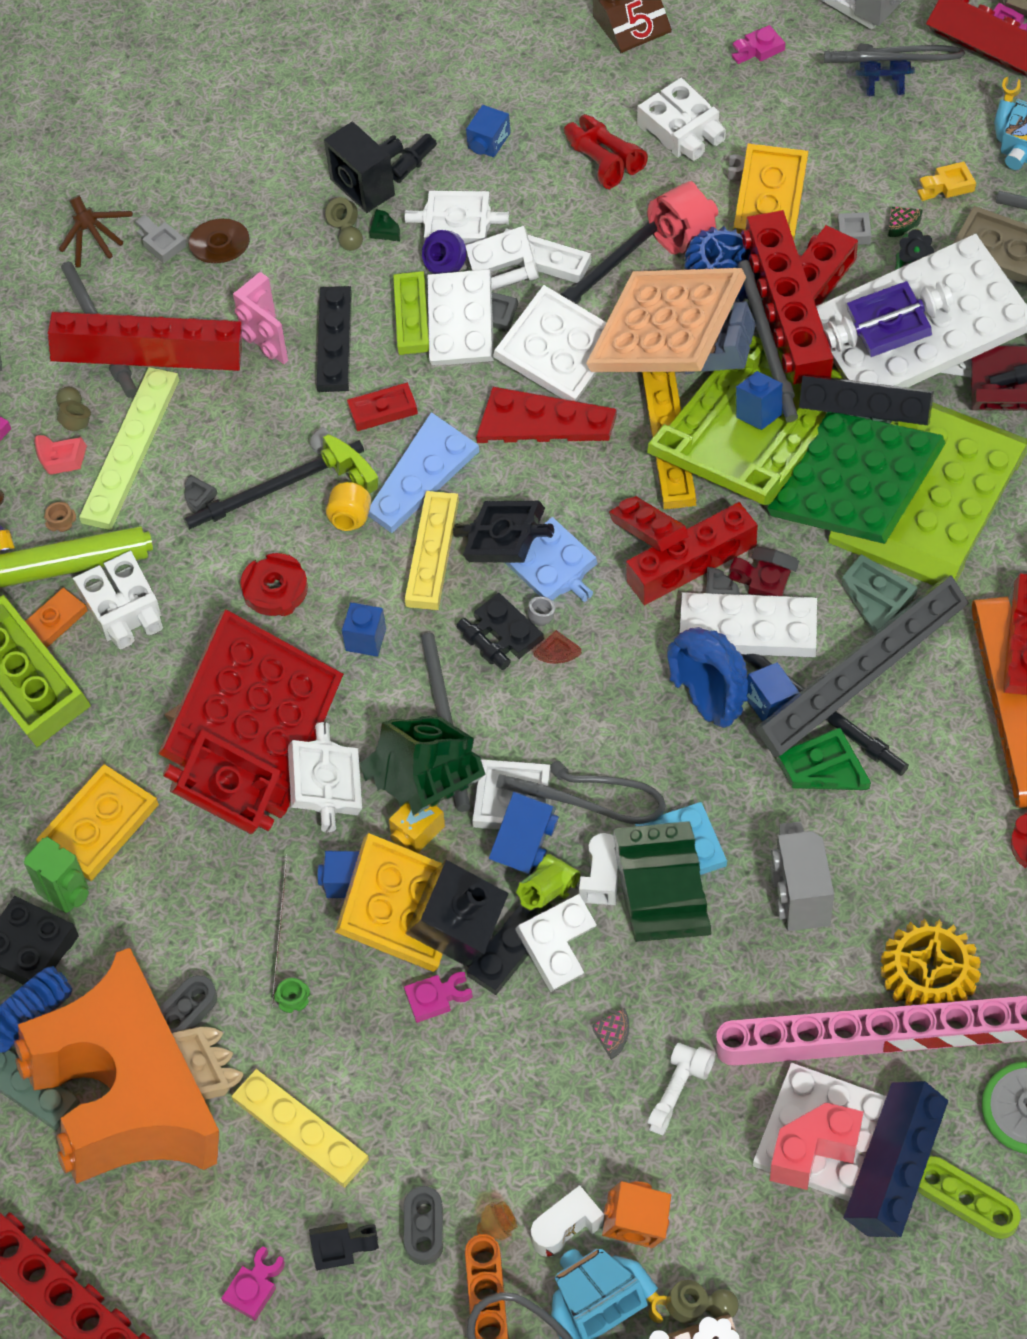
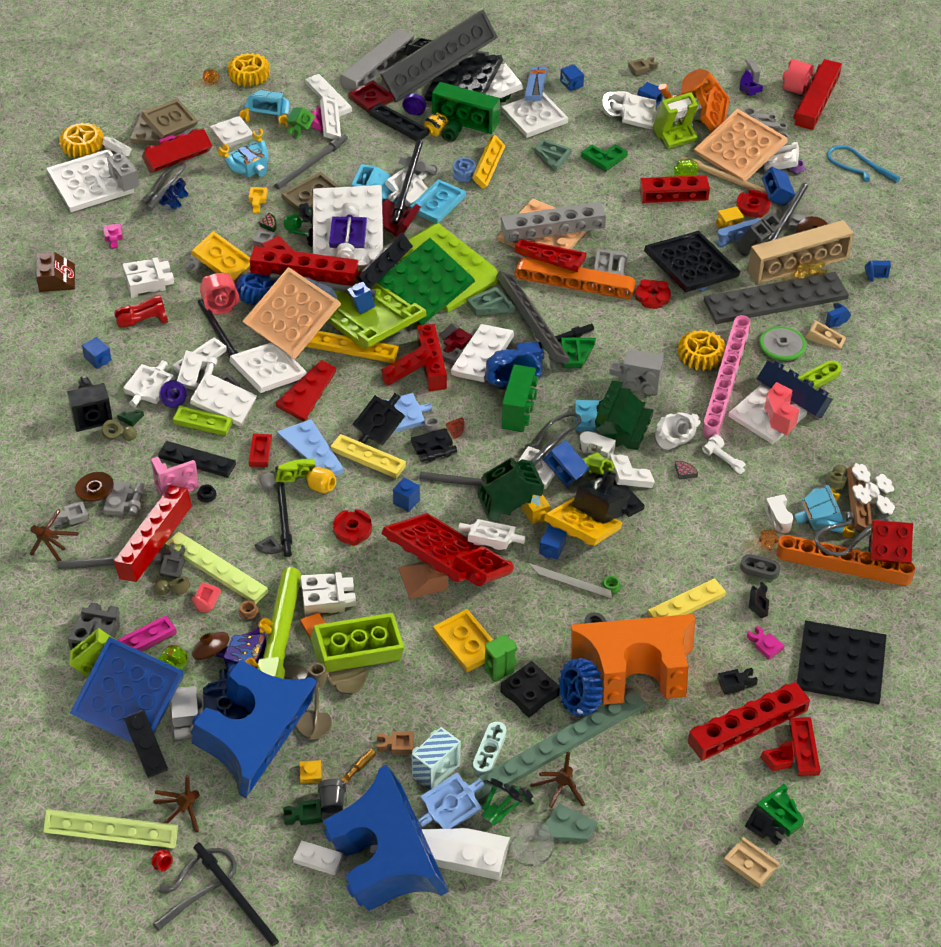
camera: 75 degrees left, 10 degrees down
dark pink plate [404,972,473,1023] -> none
orange head [602,1181,671,1248] -> none
none -> light grey plate [103,481,144,516]
none -> dark grey plate [160,542,185,579]
none -> black plate [197,484,217,503]
none -> green brick [501,364,538,432]
none -> white hair [655,412,701,450]
none -> black plate [717,668,758,694]

